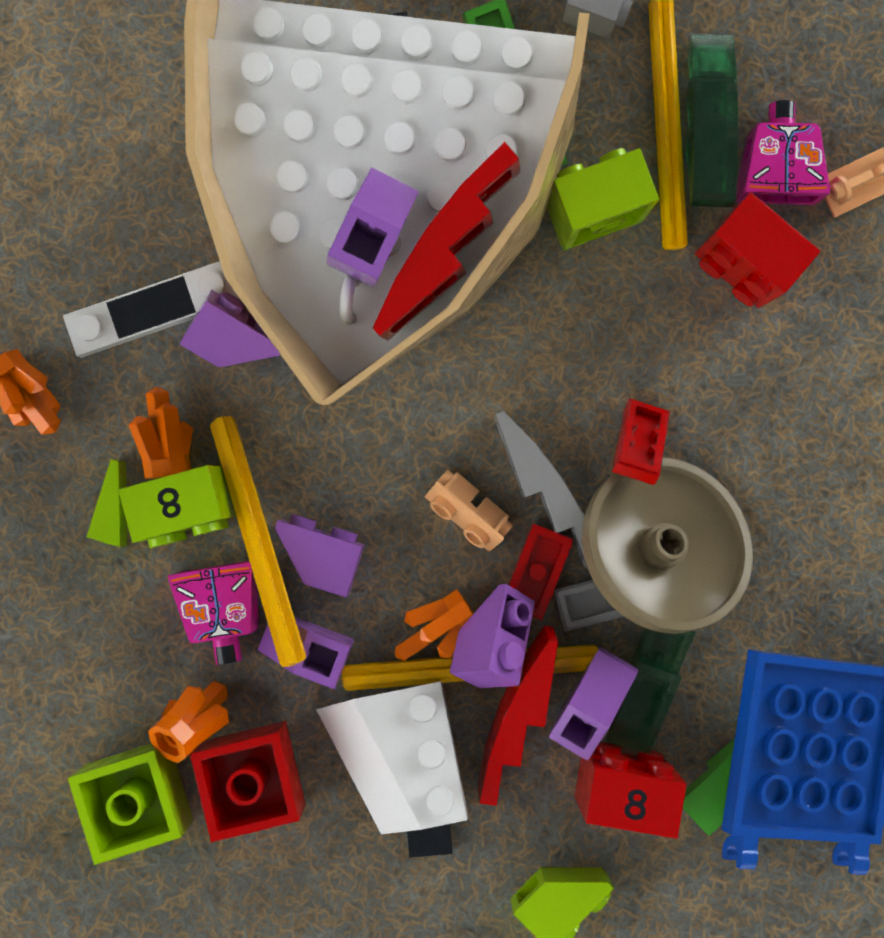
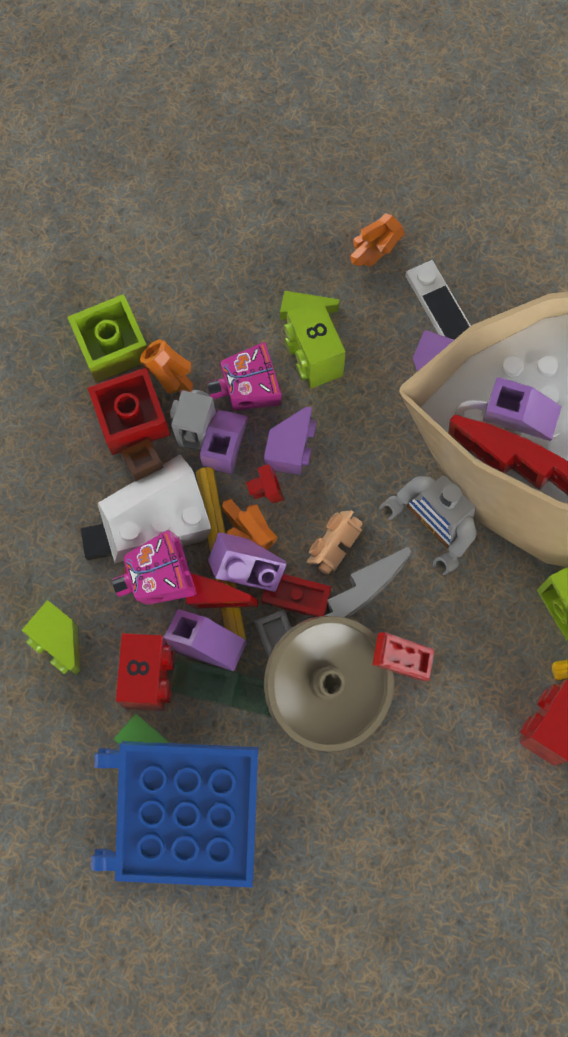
camera: 90 degrees right, 15 degrees down
orange rock [129,387,193,478] -> none
yellow axle [210,416,306,667] -> none
none -> dark pink torso [112,530,197,605]
none -> reddish brown tile [121,438,164,481]
none -> light grey brick [170,390,216,451]
none -> red tile [246,464,284,504]
none -> light grey torso [379,475,477,576]

